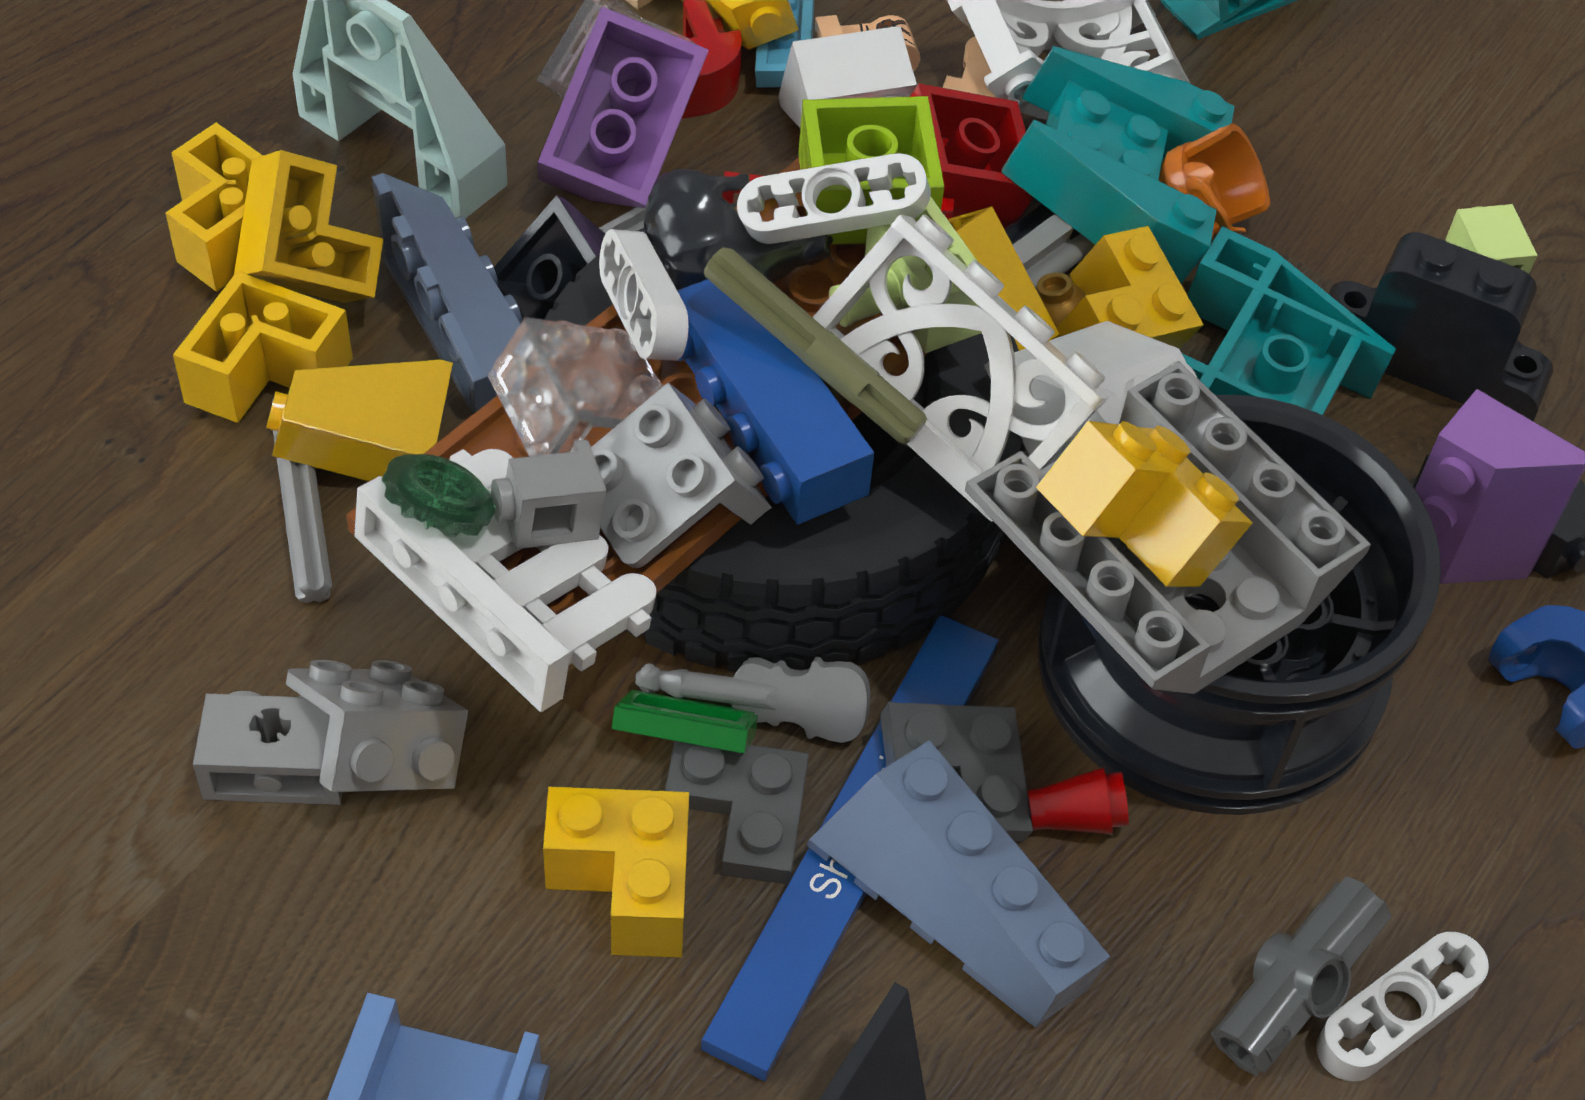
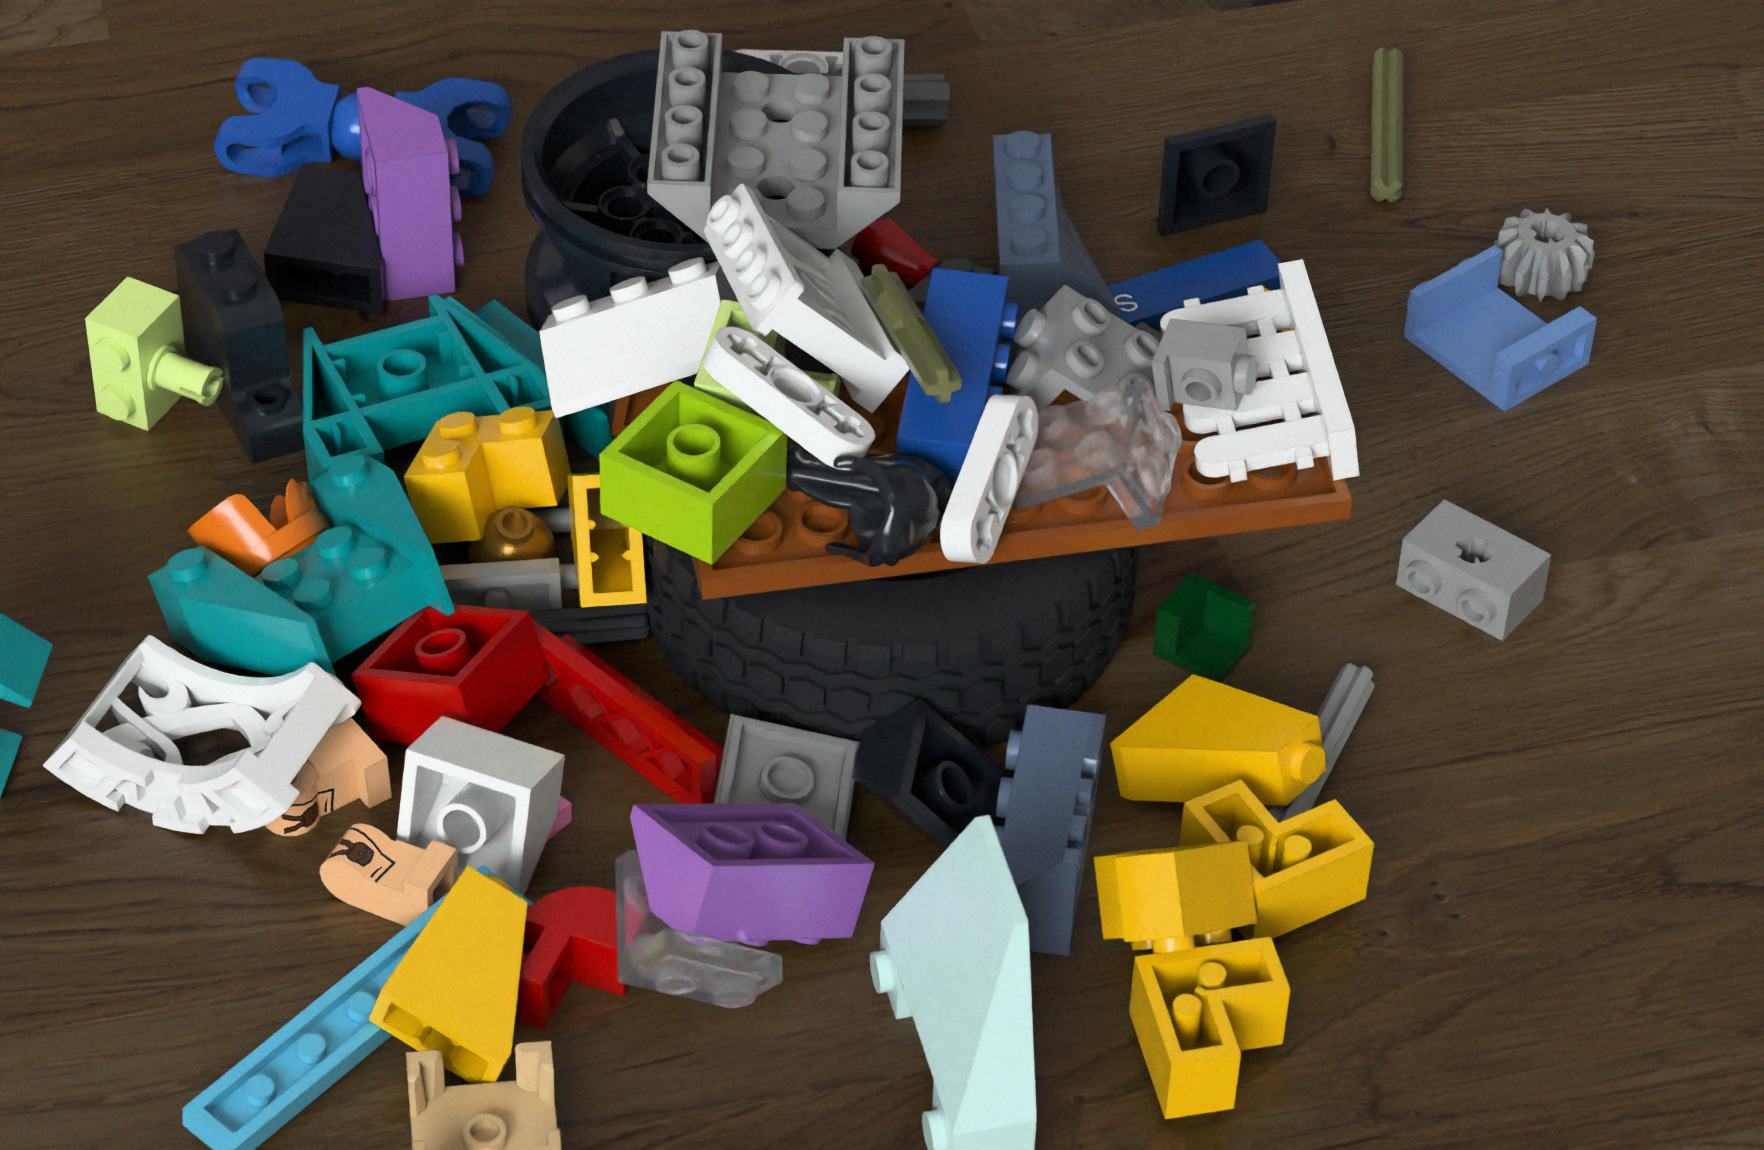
camera: 140 degrees left, 10 degrees down
light grey bracket [286,660,468,792] -> none
clear green gear [381,454,496,537] -> none
yellow brick [1036,421,1253,587] -> none

